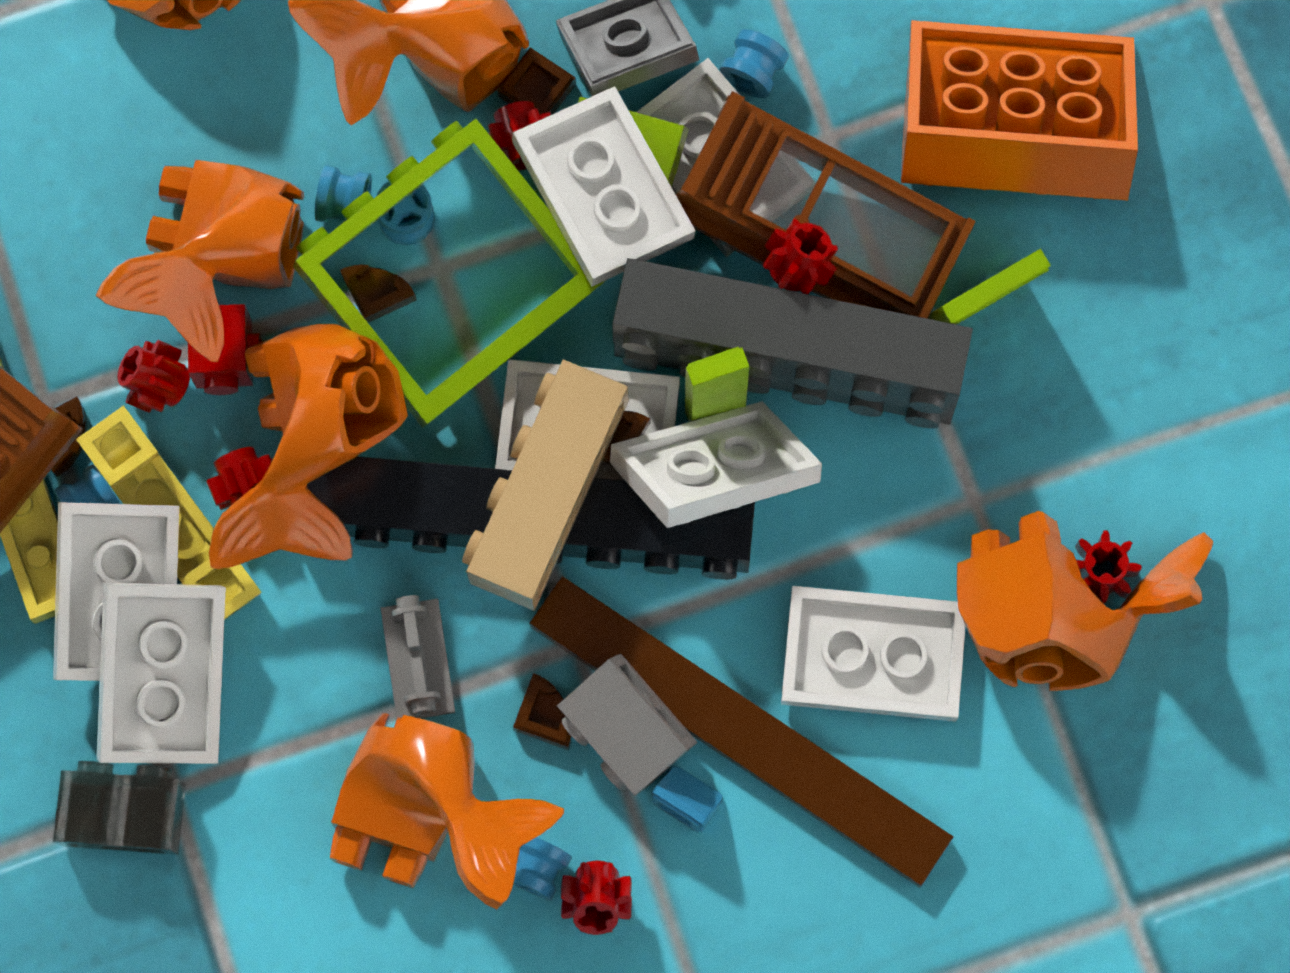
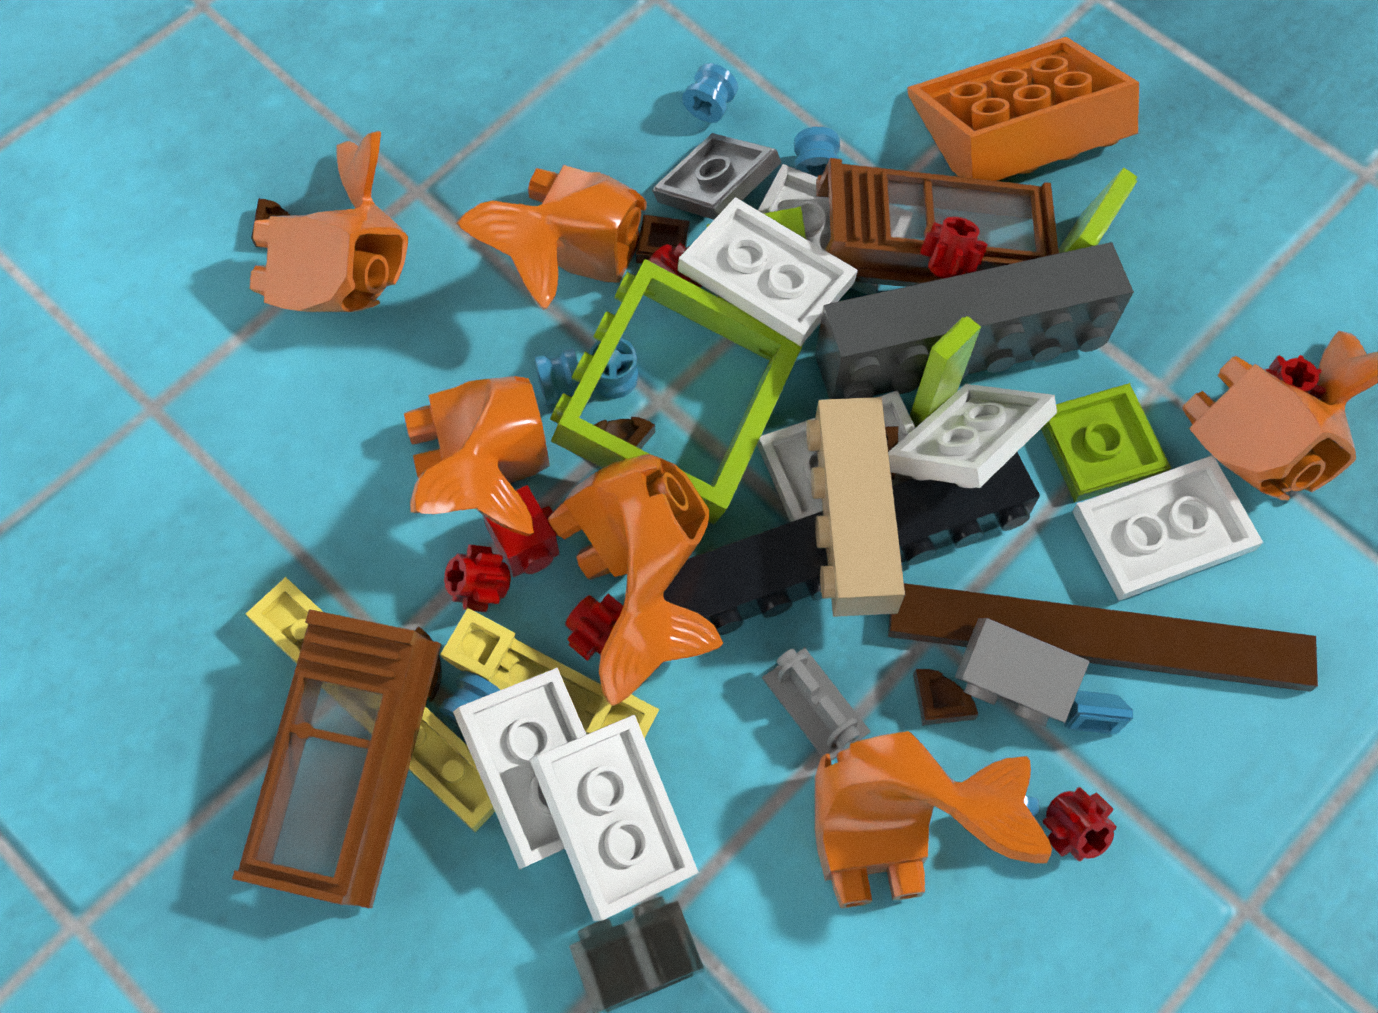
camera: 30 degrees left, 10 degrees down
none -> lime tile [1041,383,1171,503]

